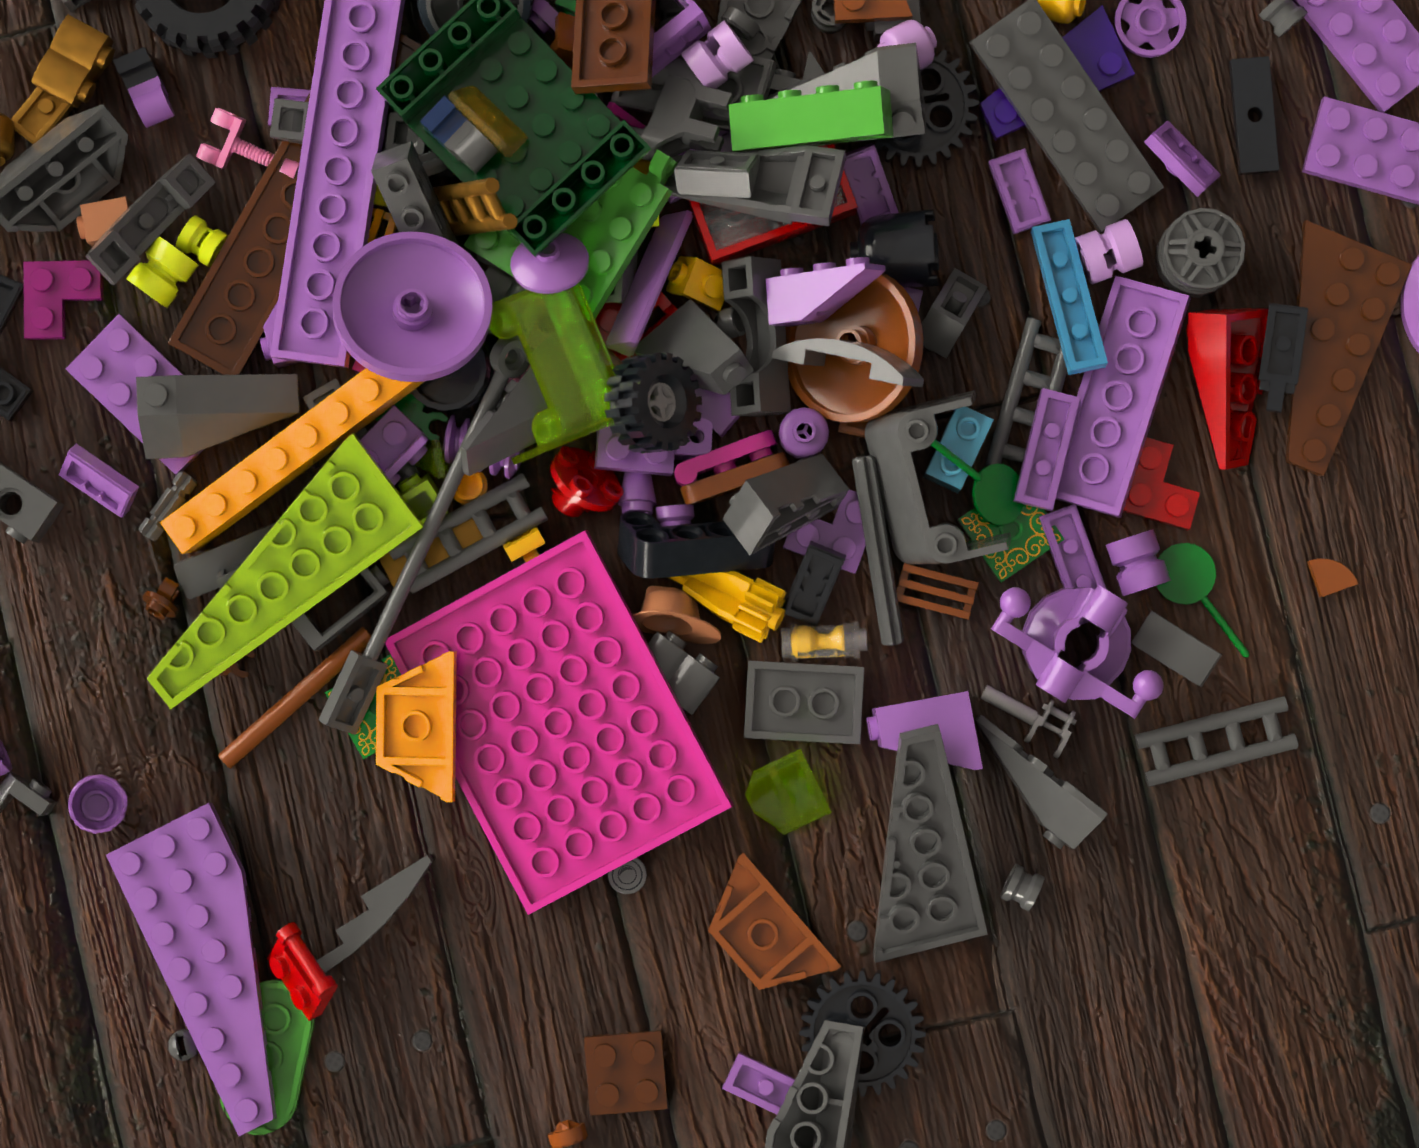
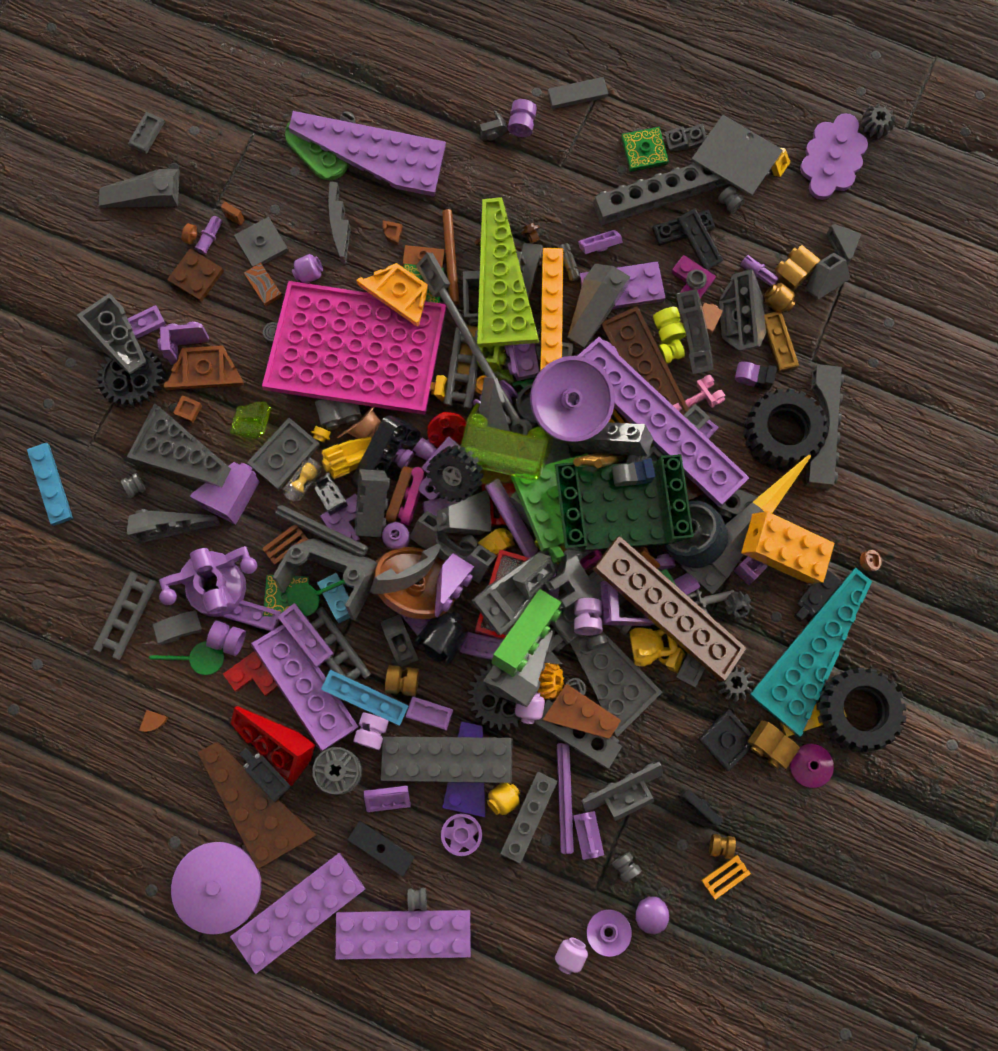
camera: 125 degrees right, 10 degrees down
pearl gold brick [31,14,115,108] -> none
medium lavender hair [68,774,128,834] -> none
red plate [267,922,338,1021] -> none
clear yellow slope [448,86,527,158] -> none
medium lavender dish [510,233,589,294] -> none
light grey piece [980,685,1077,759] -> none
none -> dark azure plate [27,442,73,526]
none -> medium lavender bracket [158,322,209,365]
none -> dark orange plate [173,395,202,423]
none -> medium lavender axle [194,216,222,255]
none -> dark orange tile [221,202,245,225]
none -> dark grey plate [234,217,288,267]
none -> dark orange tile [244,263,282,306]
none -> medium lavender head [292,254,323,284]
none -> yellow plate [311,426,331,442]
none -> dark orange tile [383,220,403,245]
none -> pearl gold wheel [385,665,419,696]
none -> dark orange plate [403,245,445,268]
none -> light orange gear [537,663,565,699]
none -> dark grey plate [686,269,707,290]

